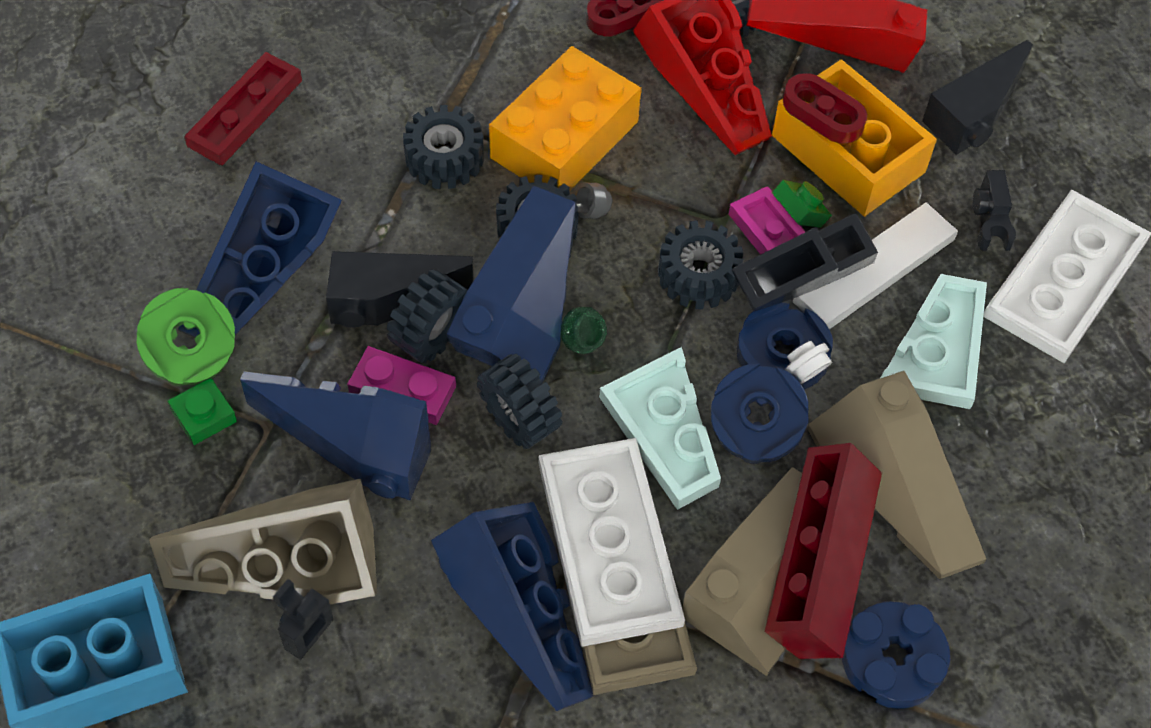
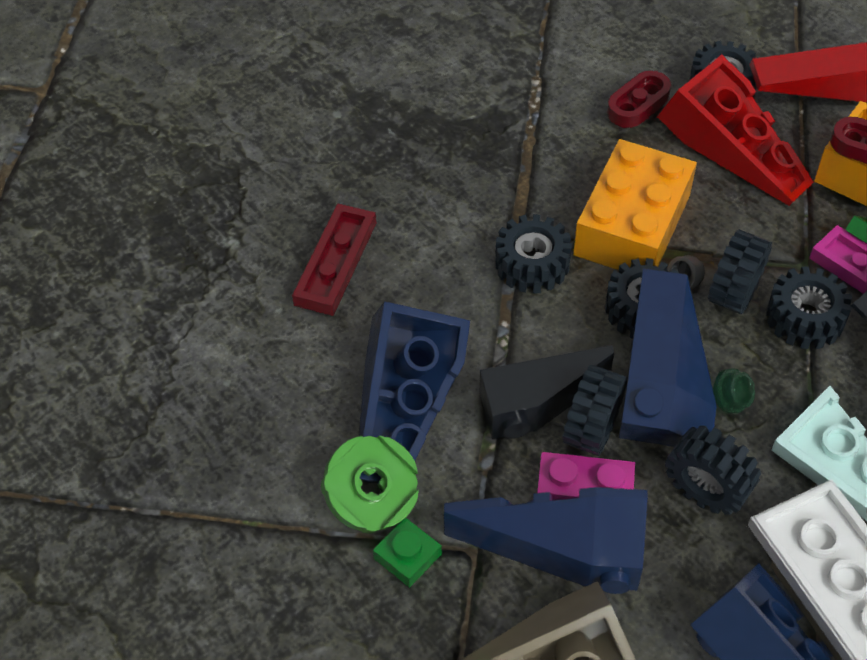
camera: 10 degrees left, 5 degrees down
none -> black bush [708,229,772,314]

